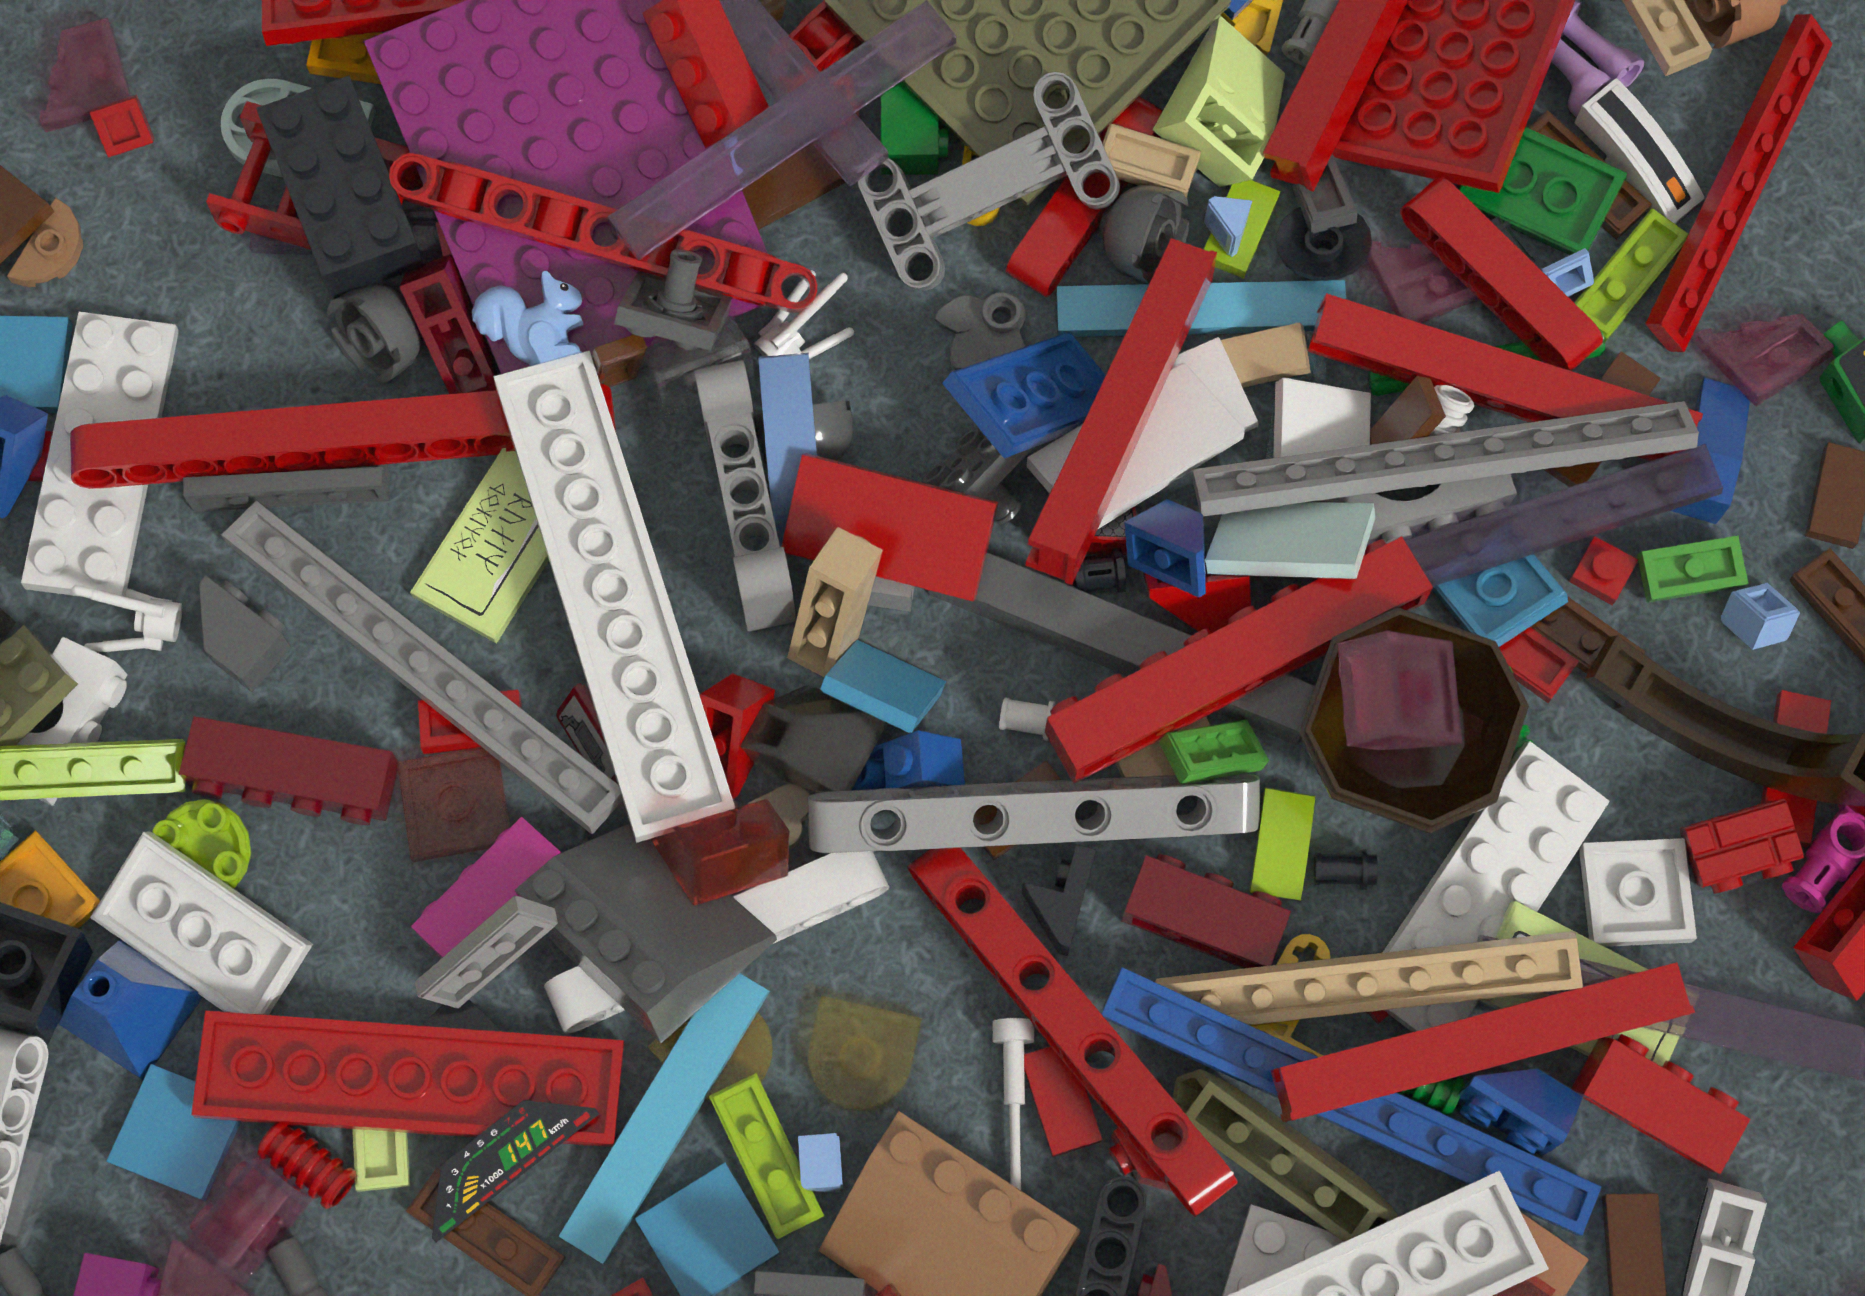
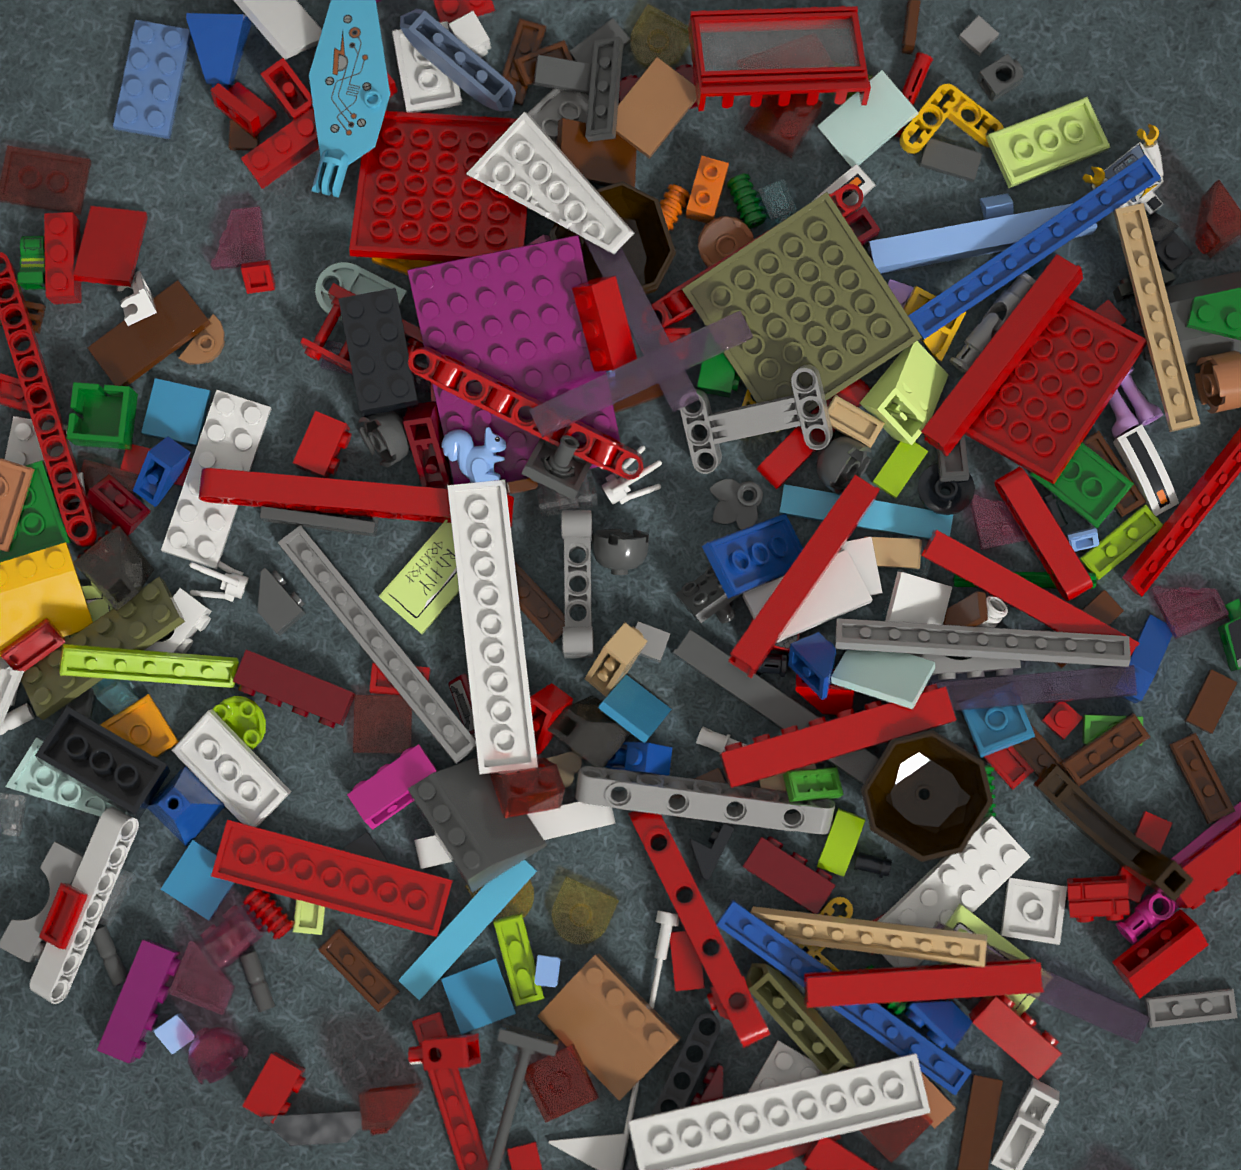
camera: 15 degrees right, 10 degrees up
light grey tile [415,895,558,1008] -> none
black sticker [432,1100,600,1243] -> none
medium blue slope [759,353,817,547] -> none
red tile [781,453,999,601] -> none
light blue slope [1204,196,1252,257] -> none
clear pink slope [1338,631,1462,750] -> none
light blue slope [1721,583,1800,650] -> none
none -> red brick [293,411,352,478]
none -> reddish brown tile [515,562,565,644]
none -> reddish brown tile [1061,713,1150,787]

